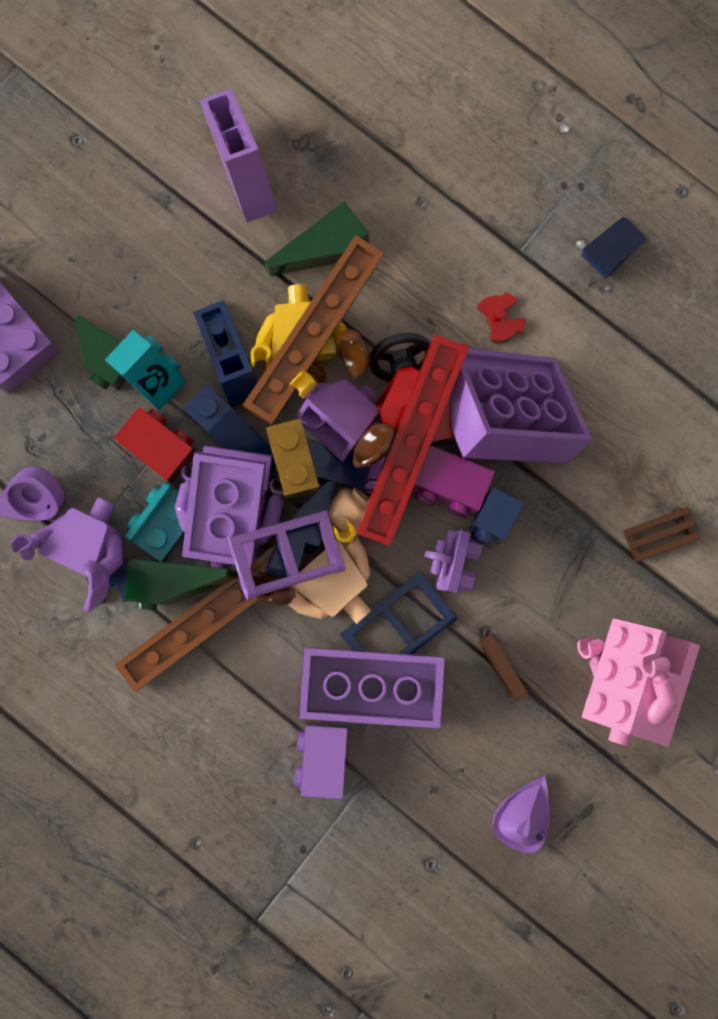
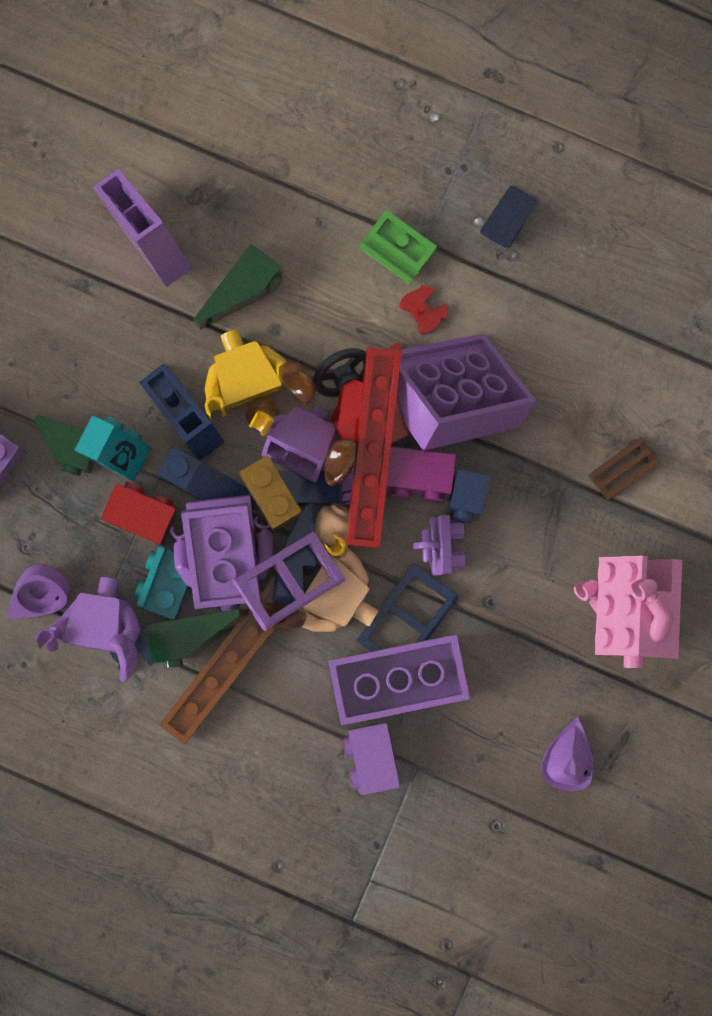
camera: 15 degrees left, 0 degrees up
dark orange plate [243,235,384,426] -> none
reddish brown tile [478,634,528,700] -> none
none -> bright green plate [359,209,437,285]

